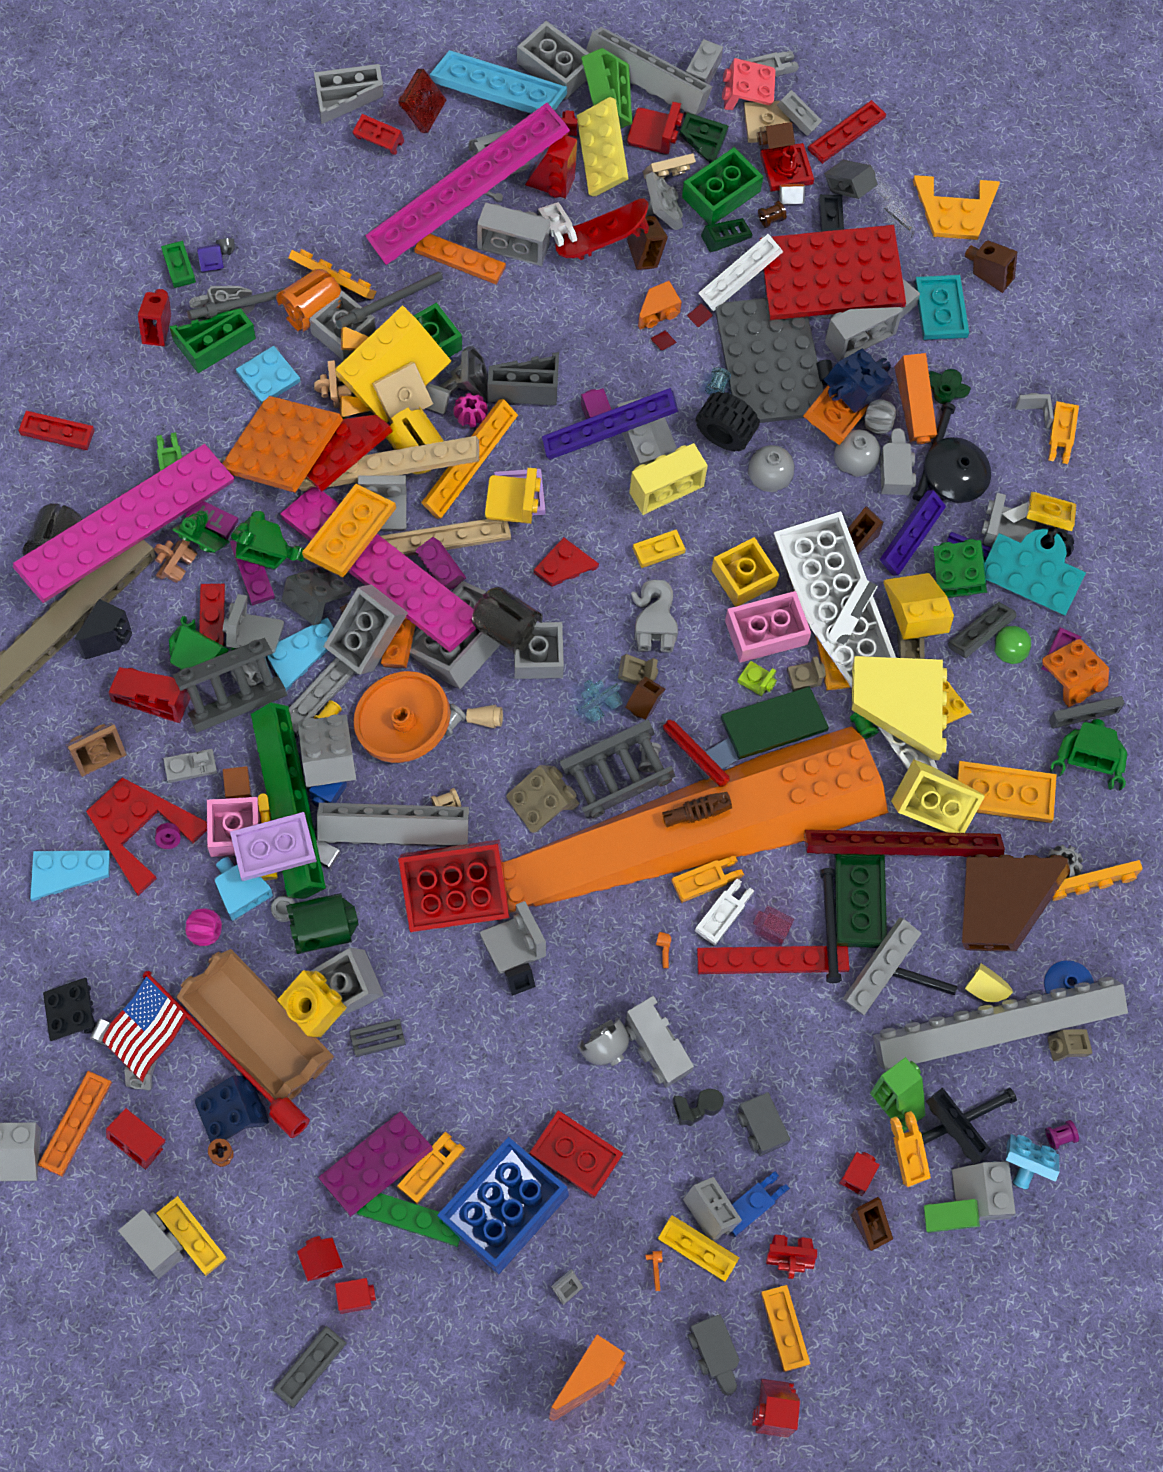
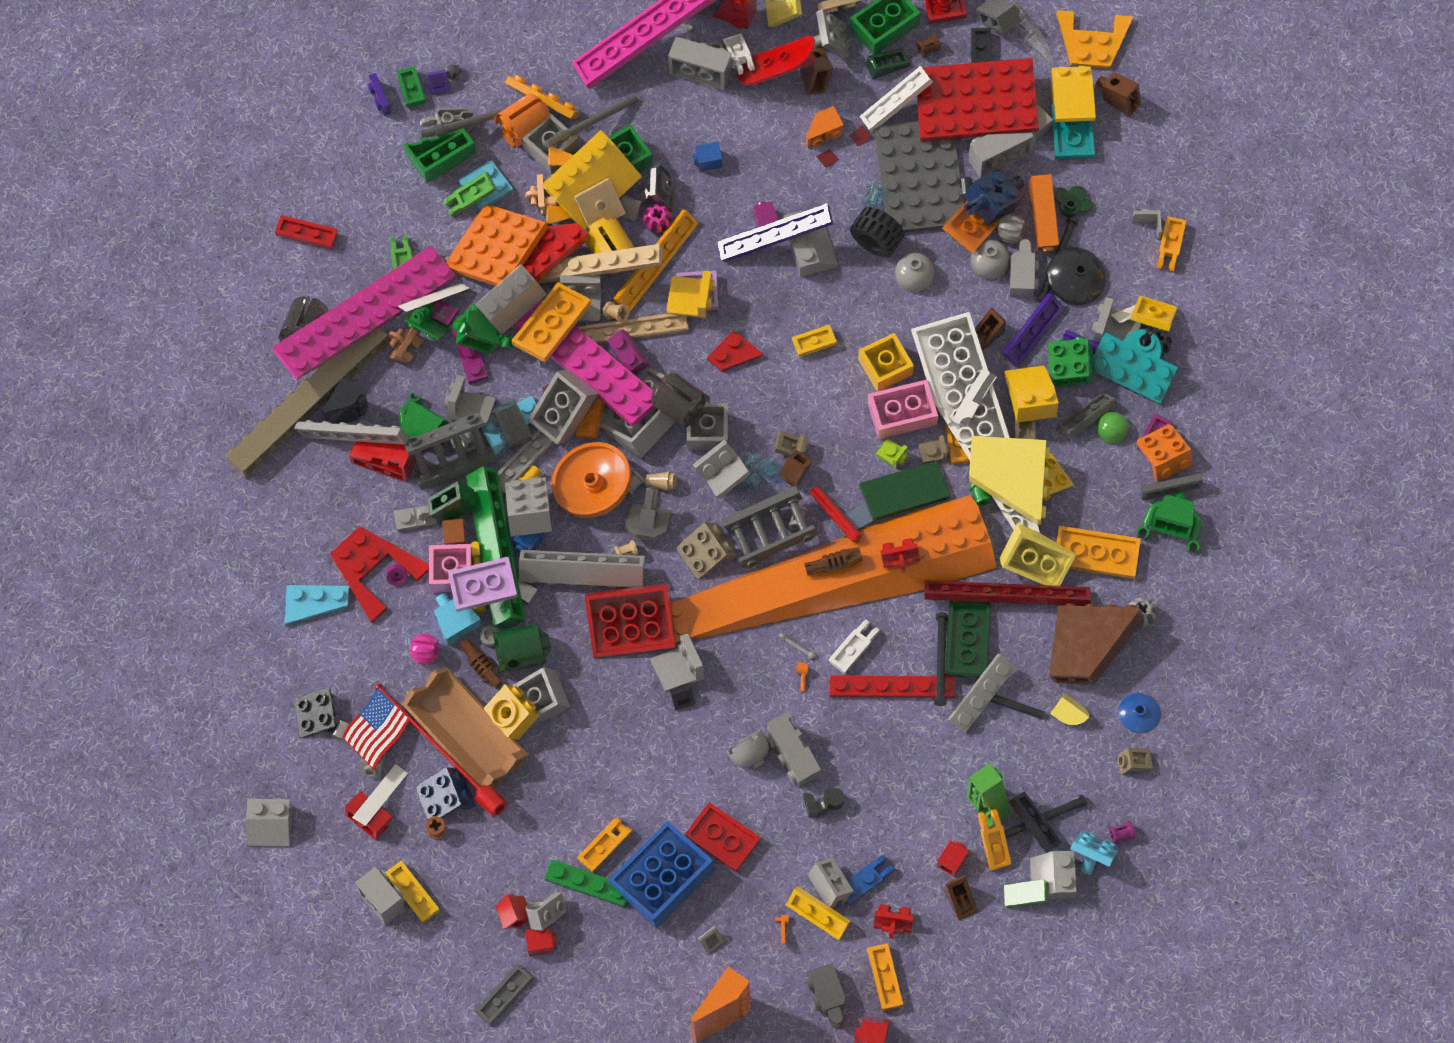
camera: 10 degrees right, 0 degrees up
orange tile [38,1071,112,1177] -> none
medium nougat slope [66,723,127,777] -> none
red torso [138,289,171,347] -> none
red plate [199,583,225,646] -> none
dark grey bracket [281,566,352,625] -> none
magenta plate [318,1111,433,1217] -> none
dark grey tile [350,1019,406,1057] -> none
orange plate [414,234,506,285] -> none
dark grey wedge [487,352,559,405] -> none
light yellow brick [629,443,708,515] -> none
light grey hips [631,580,678,653] -> none
light orange hinge [671,856,744,903] -> none
dark grey brick [736,1092,791,1156] -> none
clear pink brick [753,905,795,946] -> none
flat silver piece [779,184,805,204] -> none
light grey brick [873,977,1128,1071] -> none
light orange plate [1052,860,1143,901] -> none
none -> light grey plate [294,420,409,445]
none -> white sticker [352,764,408,826]
none -> dark purple plate [367,73,391,116]
none -> white sticker [398,283,469,312]
none -> dark green brick [428,481,477,522]
none -> bright green hinge [443,172,497,216]
none -> reddish brown hinge [459,638,502,689]
none -> light grey slope [475,265,547,335]
none -> clear smoke brick [491,400,532,450]
none -> light grey plate [526,892,567,931]
none -> tan bush [603,301,630,322]
none -> flat silver piece [625,487,672,541]
none -> blue brick [692,142,723,172]
none -> light grey bracket [693,439,750,499]
none -> light grey hinge [778,633,816,660]
none -> red hips [880,538,920,572]
none -> yellow slope [1051,66,1096,122]

